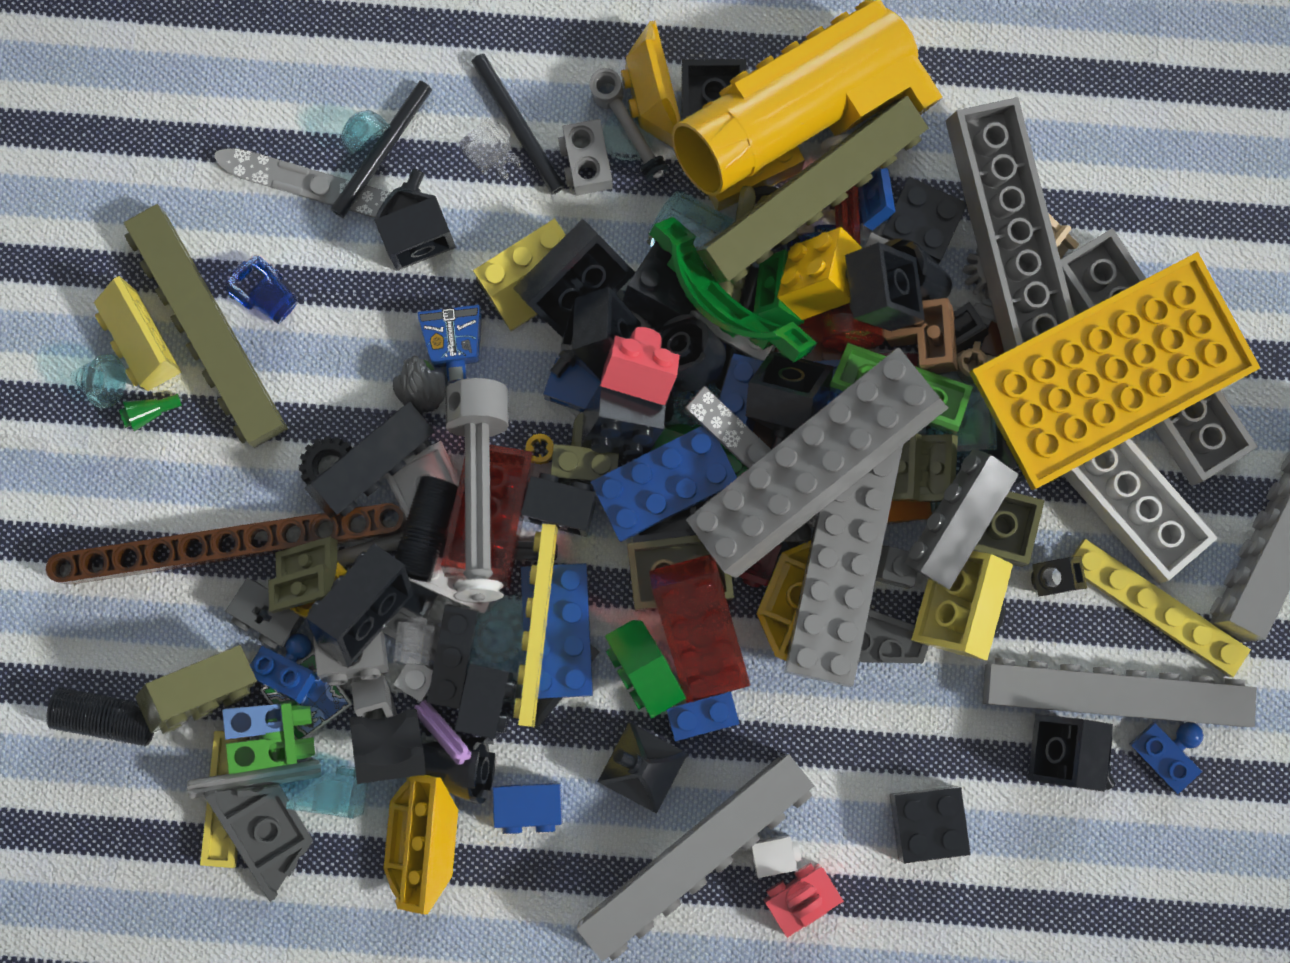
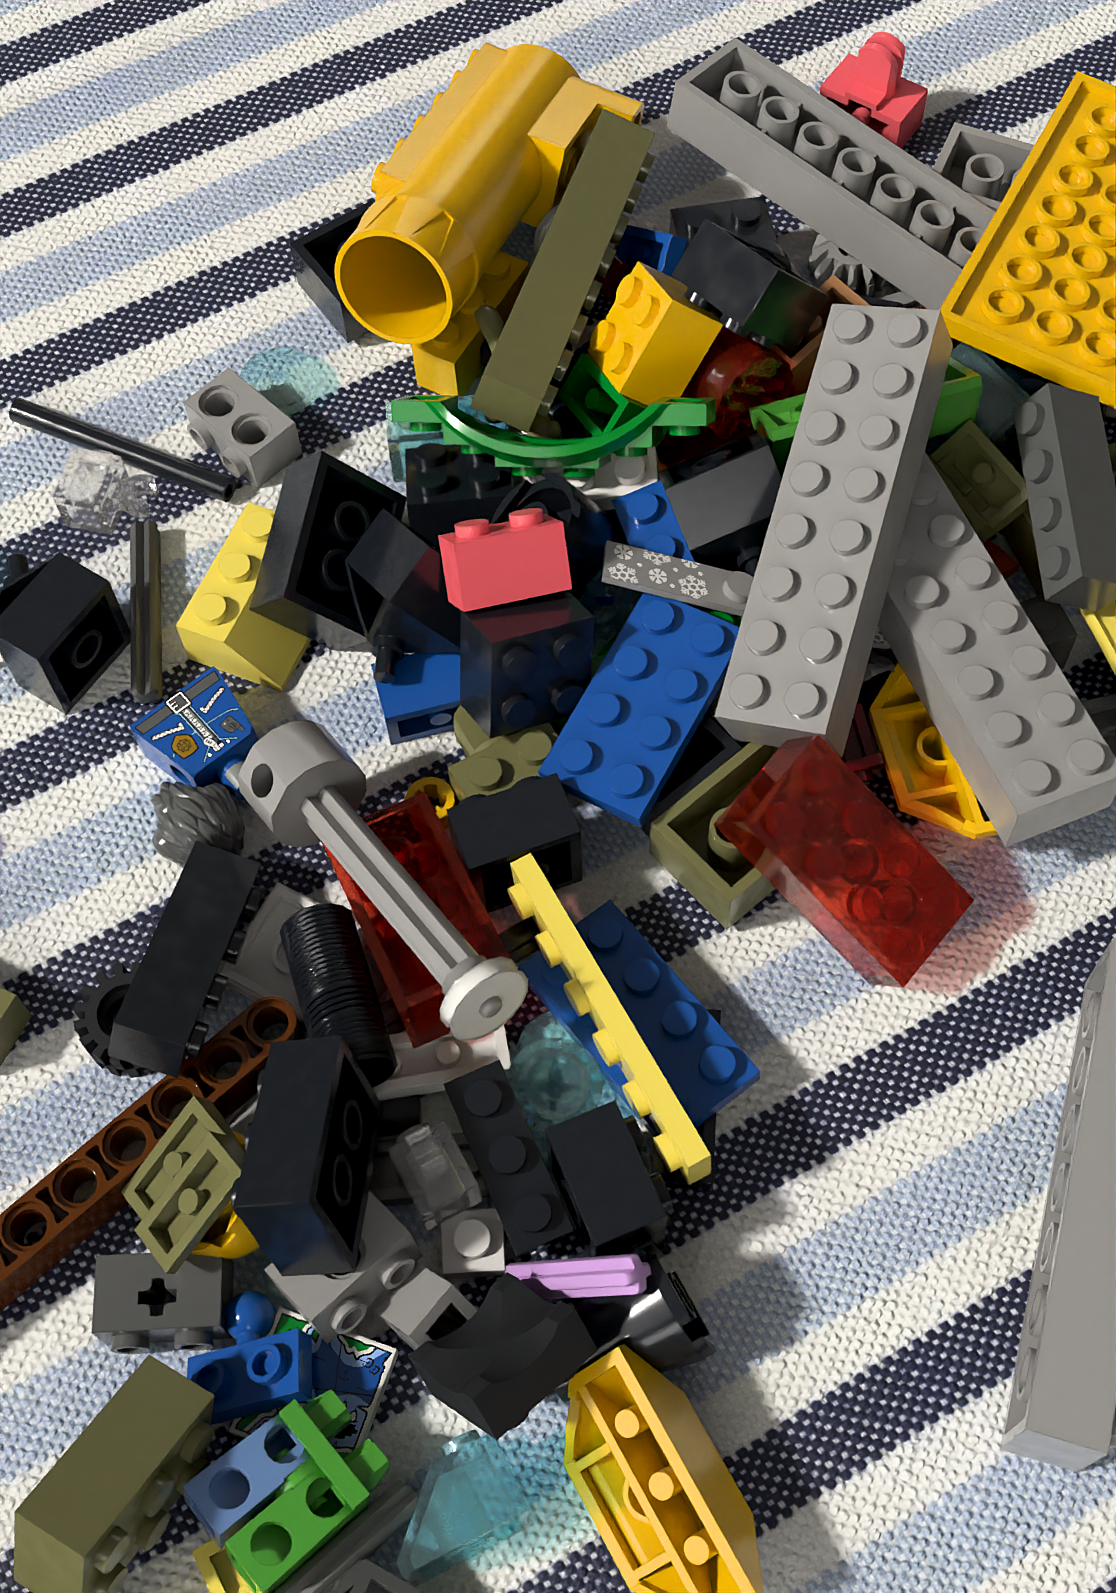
camera: 30 degrees left, 20 degrees down
blue brick [493,783,563,834] -> none
light grey piece [589,68,669,181] -> none
black piece [597,722,688,814] -> none
green hinge [605,620,686,719] -> none
yellow wedge [621,20,681,148] -> none
blue brick [666,691,740,741] -> none
none -> dark grey axle [130,520,162,704]
none -> coral brick [820,31,928,149]

